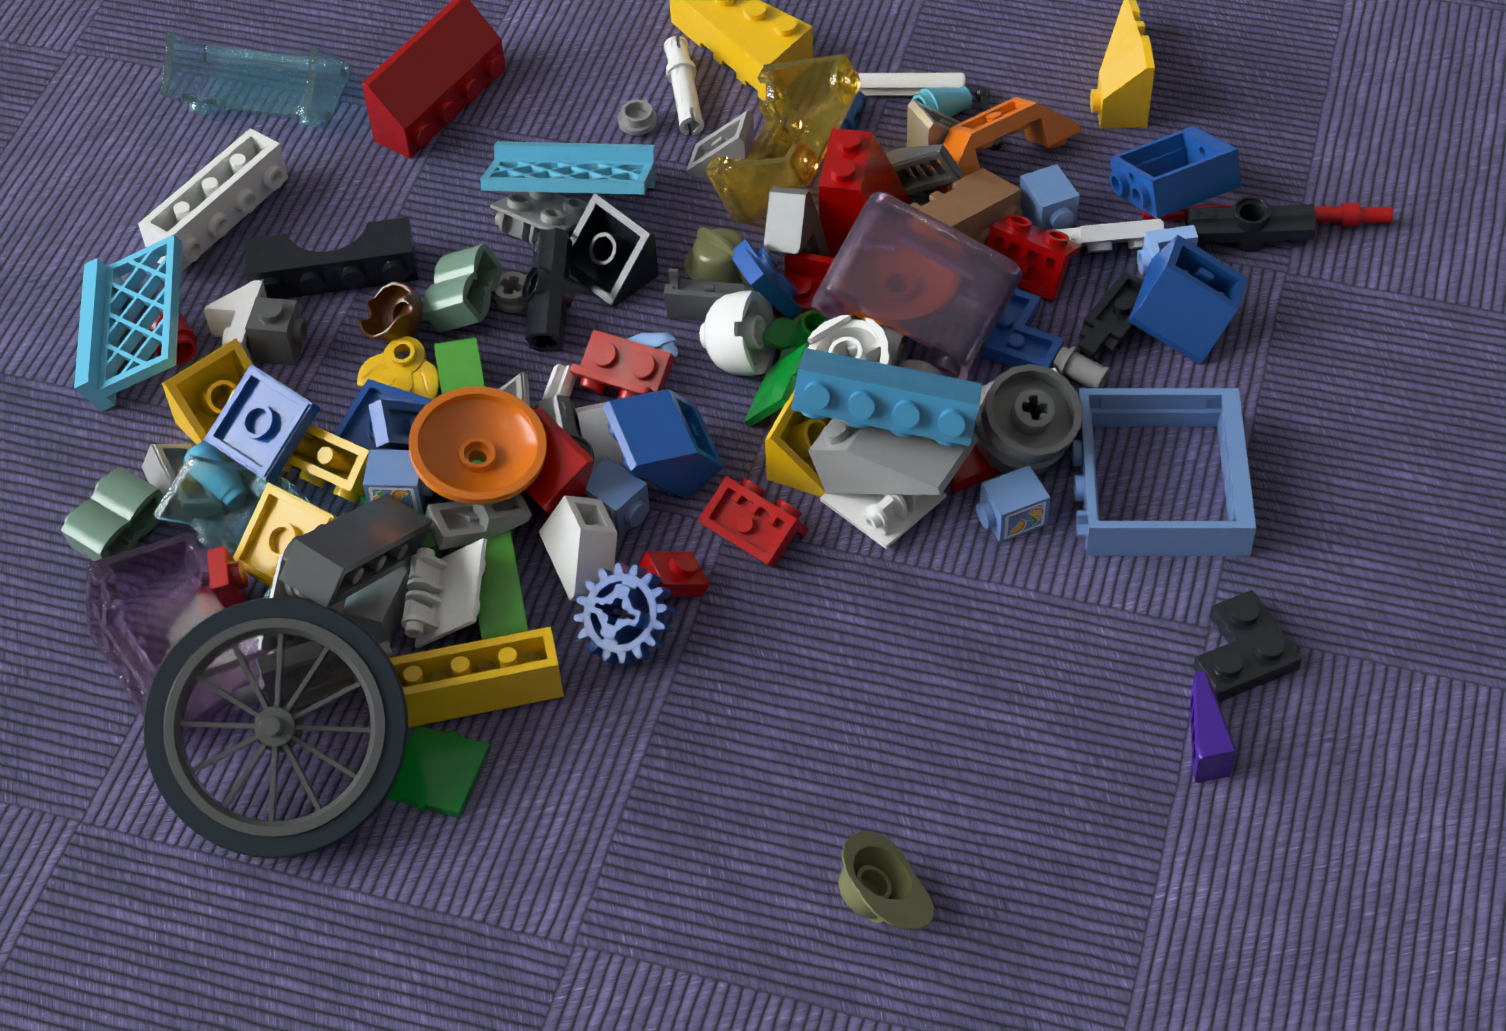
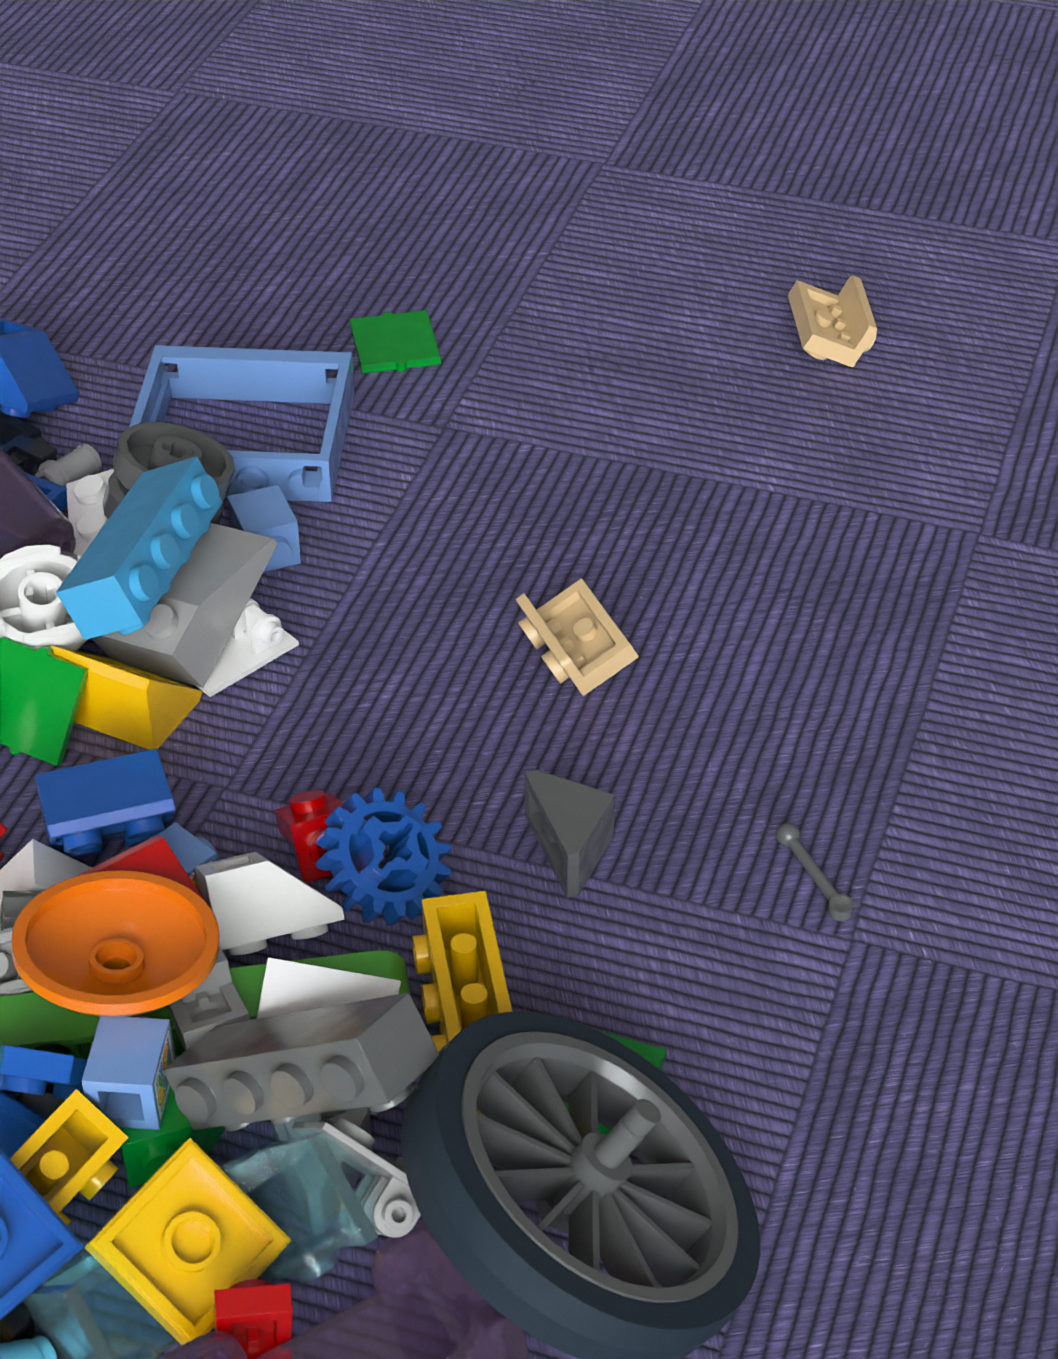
camera: 90 degrees left, 10 degrees down
red bracket [697,476,809,569] -> none
olive piece [838,831,934,931] -> none
dark purple slope [1190,671,1236,783] -> none
black plate [1193,590,1302,703] -> none
none -> green piece [349,310,441,374]
none -> tan bracket [515,578,639,696]
none -> dark grey slope [525,770,615,898]
none -> dark grey hinge [776,823,854,921]
none -> tan bracket [788,275,877,368]

